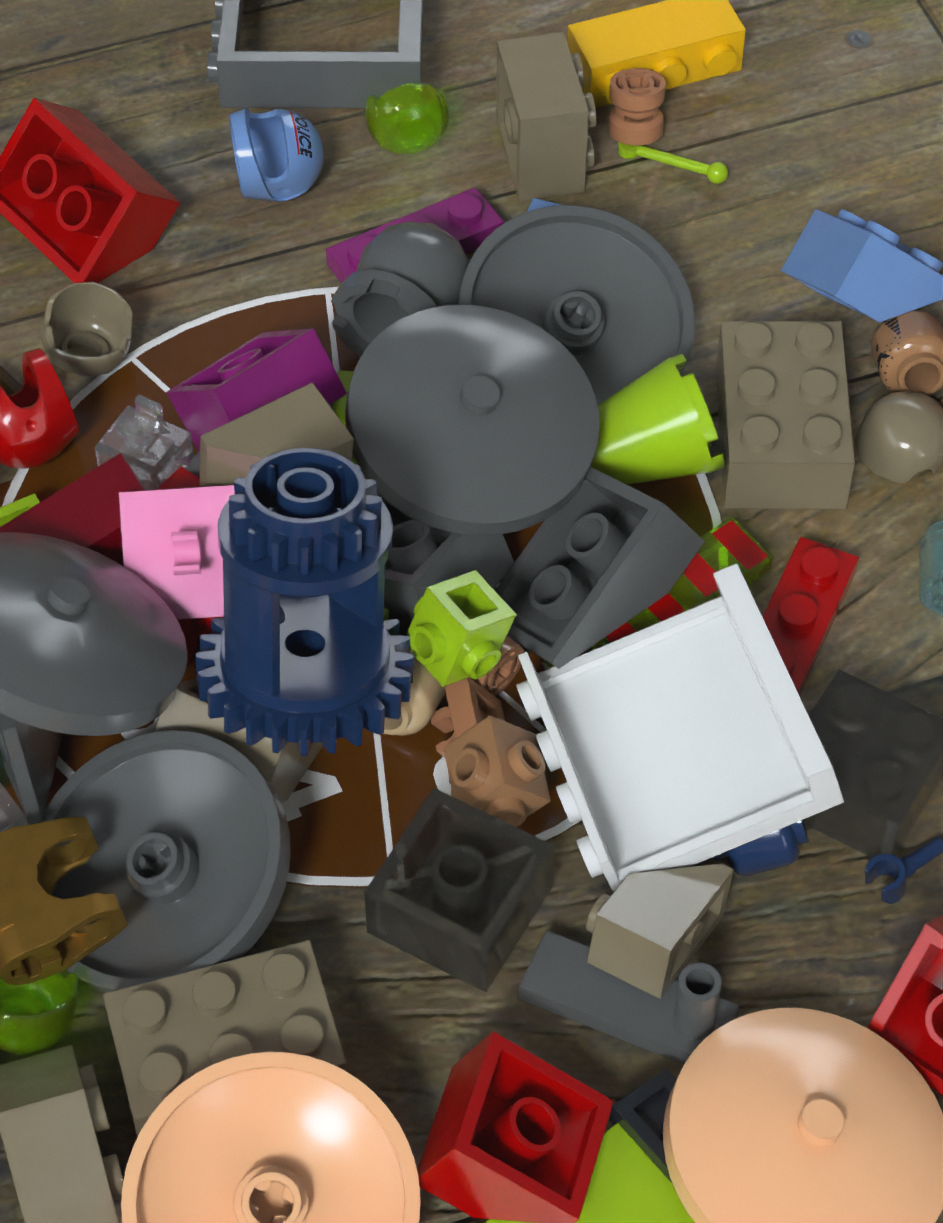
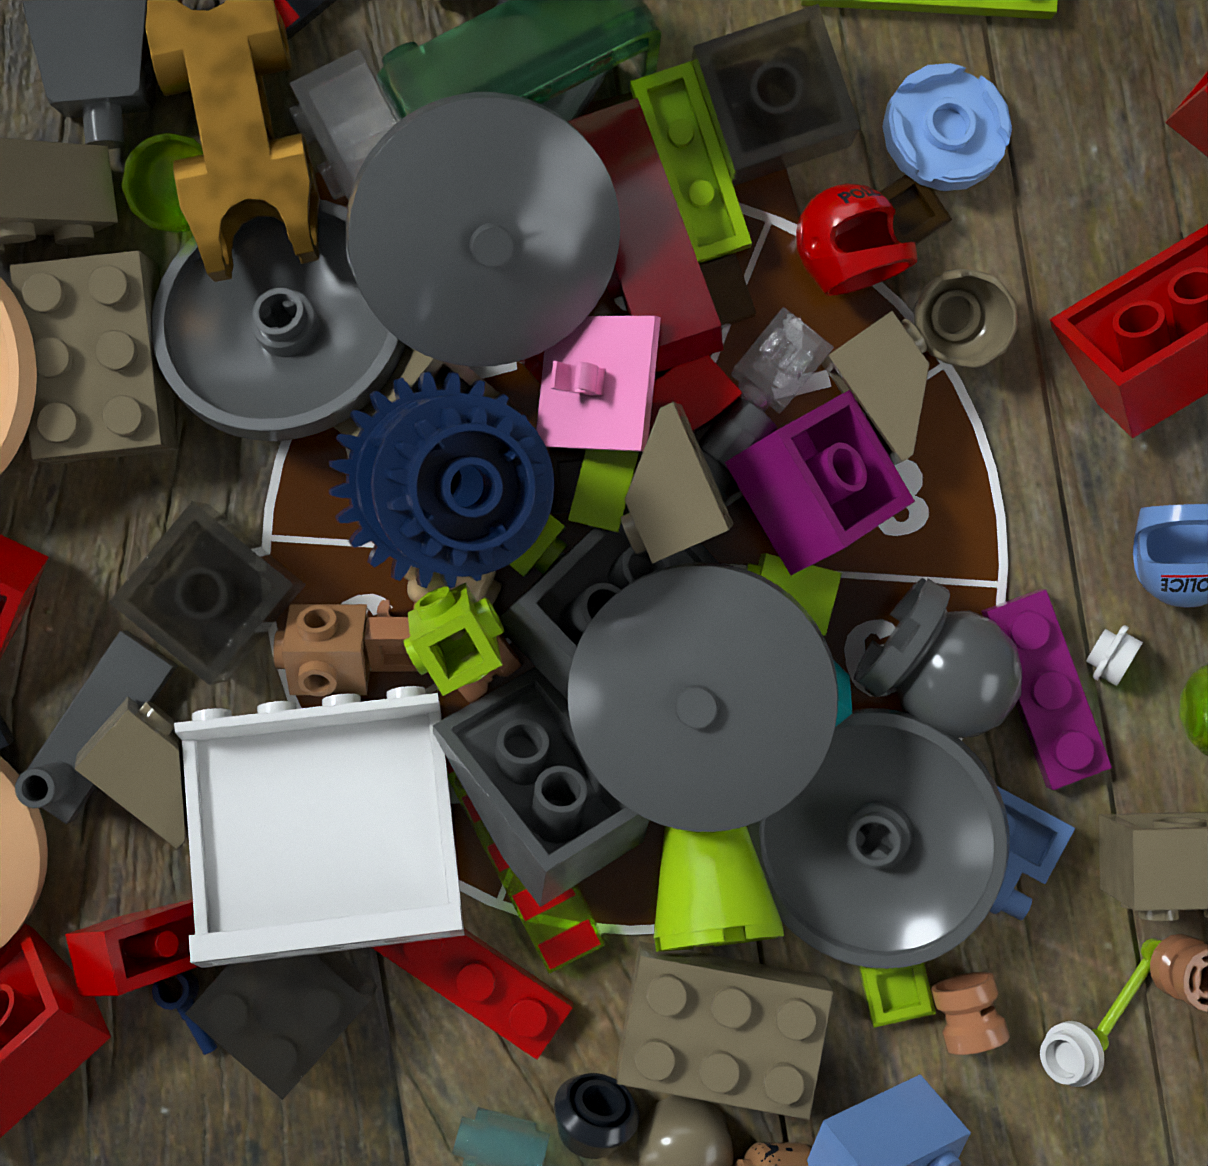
camera: 100 degrees right, 35 degrees up
none -> red slope [65,899,199,996]
none -> black cone [554,1073,640,1159]
none -> dark tan slope [821,311,929,466]
none -> lime tile [858,962,936,1028]
none -> nougat wheel [931,972,1010,1055]
none -> white plate [1040,1021,1104,1087]
none -> white plate [1086,625,1143,686]

